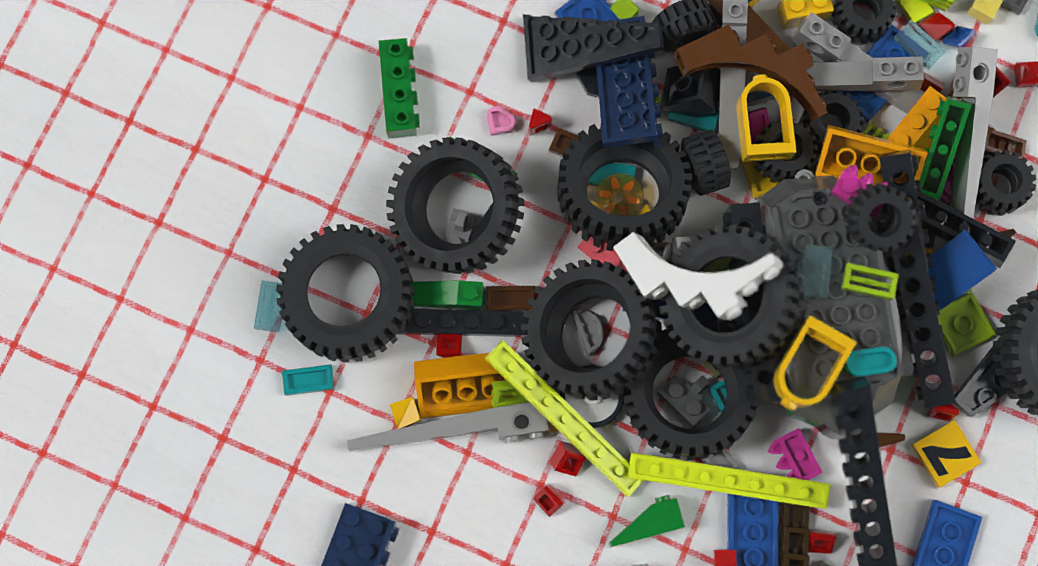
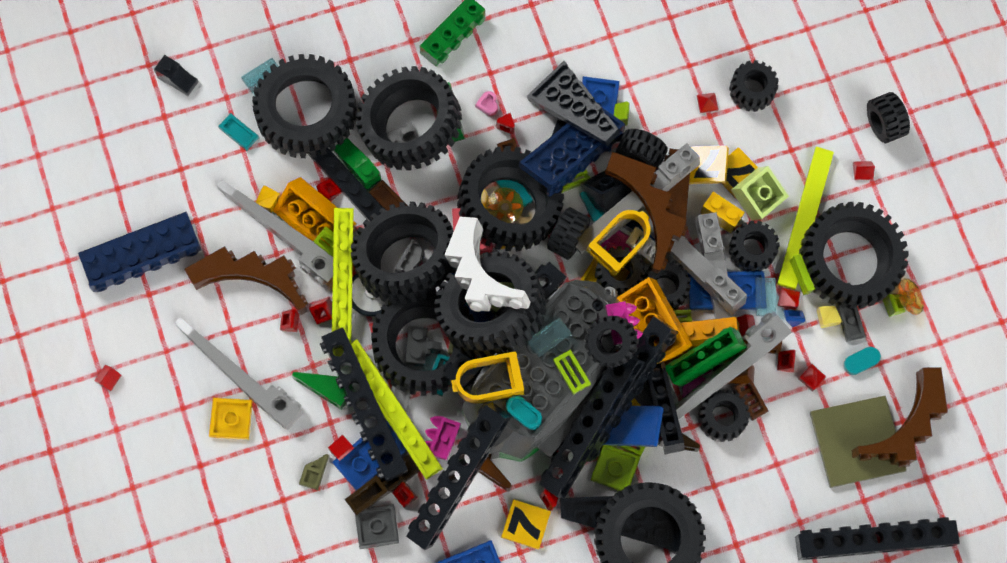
camera: 45 degrees right, 5 degrees down
none -> black arch [154,55,199,96]
none -> reddish brown arch [184,246,308,315]
none -> black brick [320,327,408,482]
none -> white slope [626,227,655,265]

